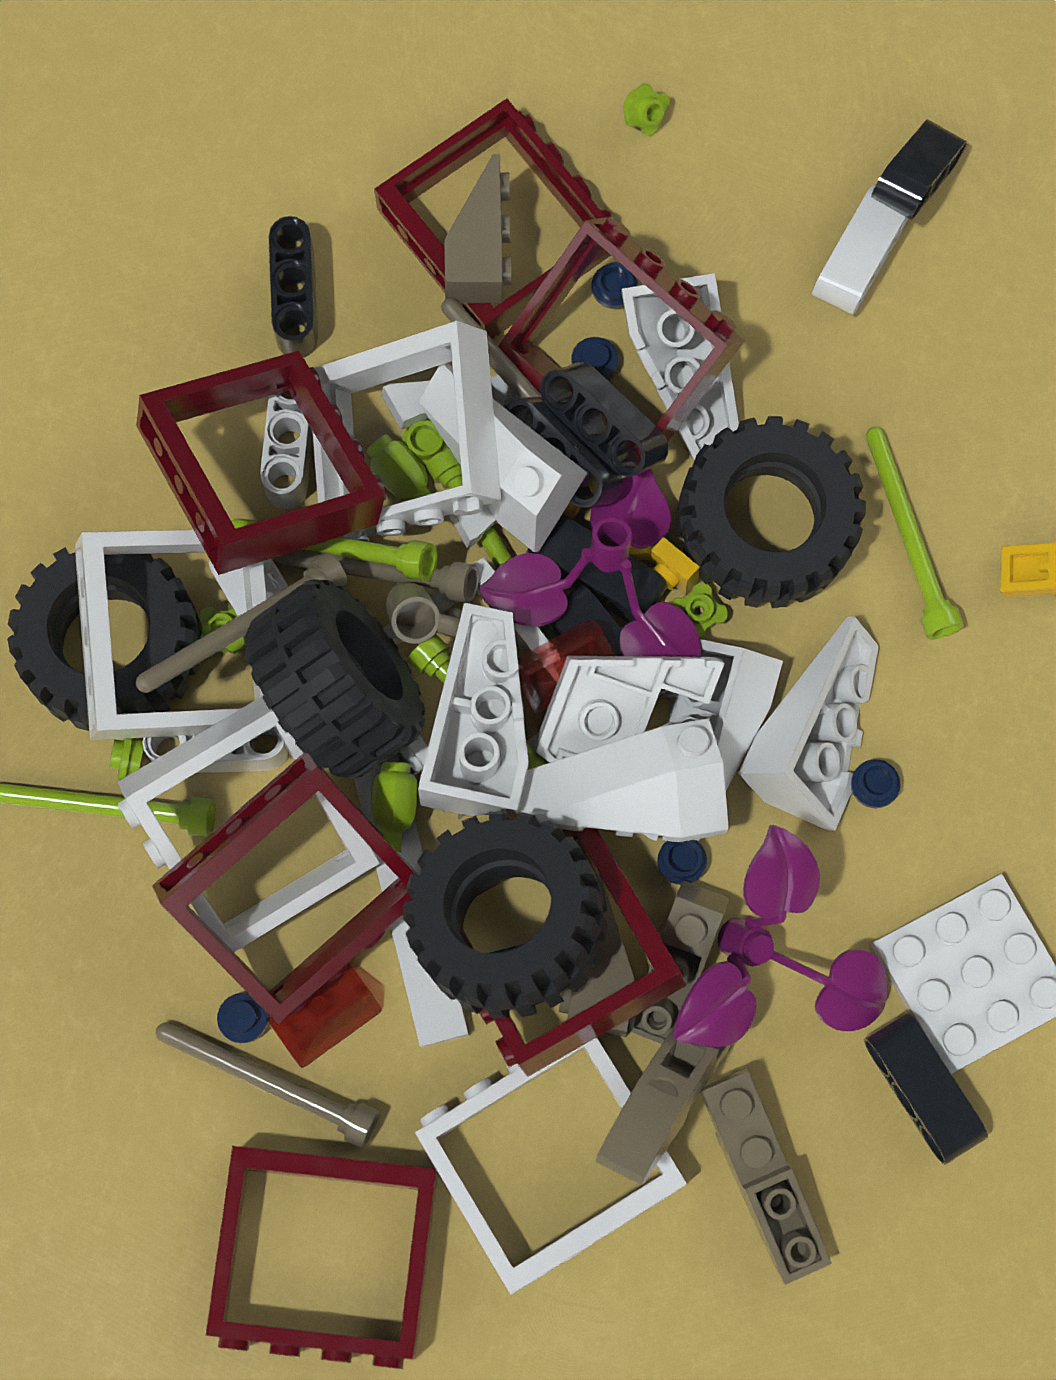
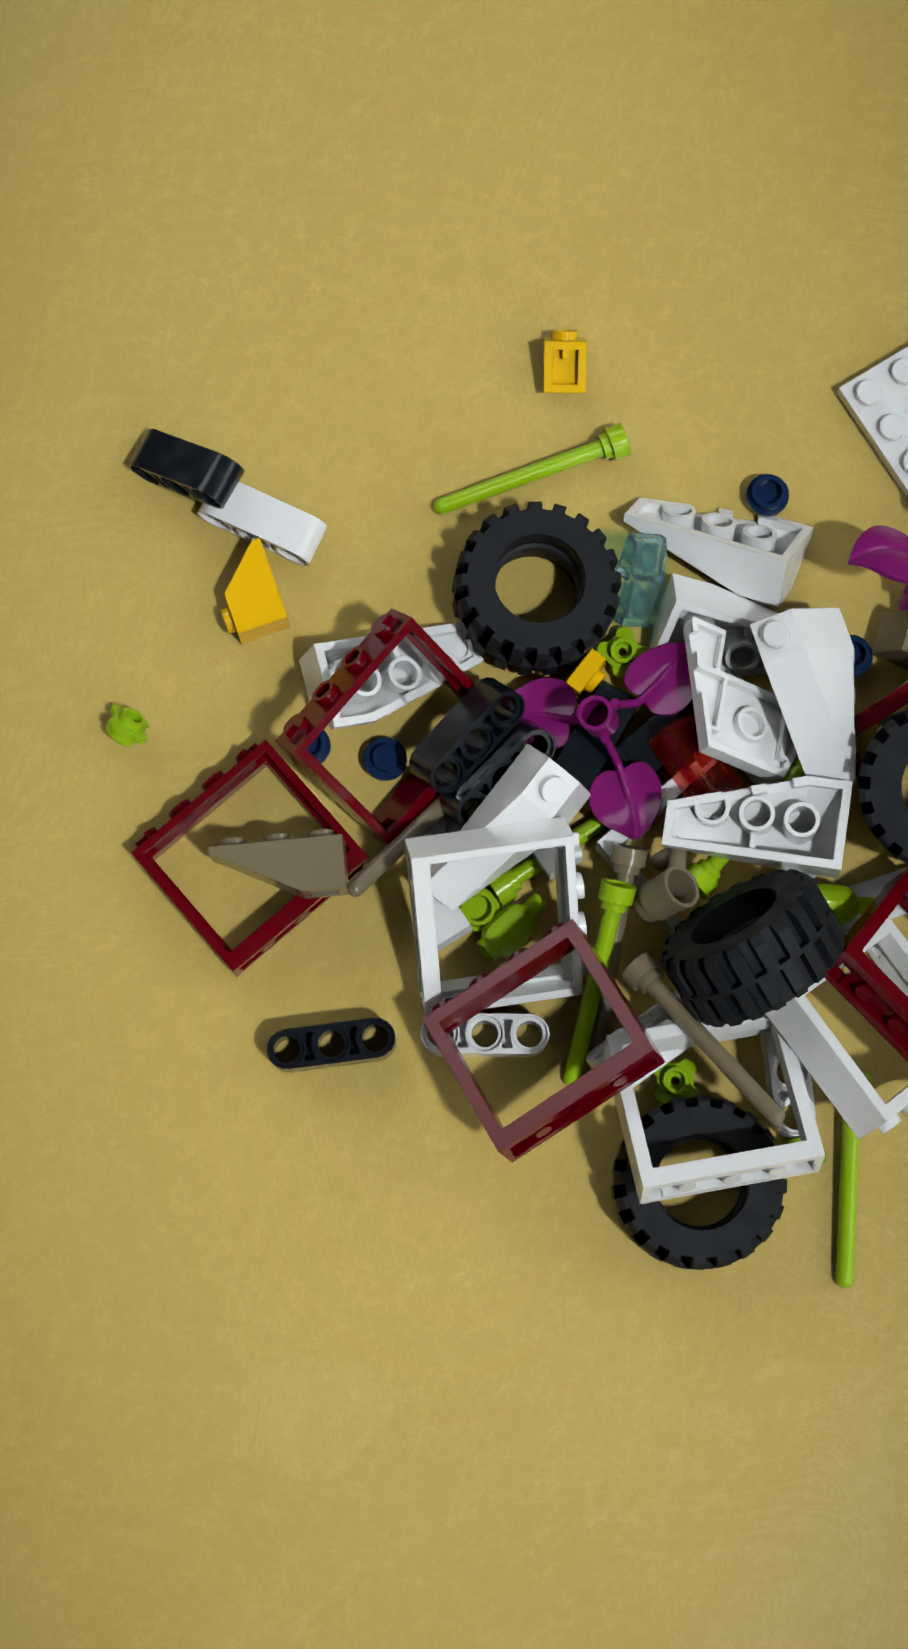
camera: 95 degrees left, 5 degrees up
none -> yellow slope [221,538,290,644]
none -> clear light blue slope [613,533,667,627]

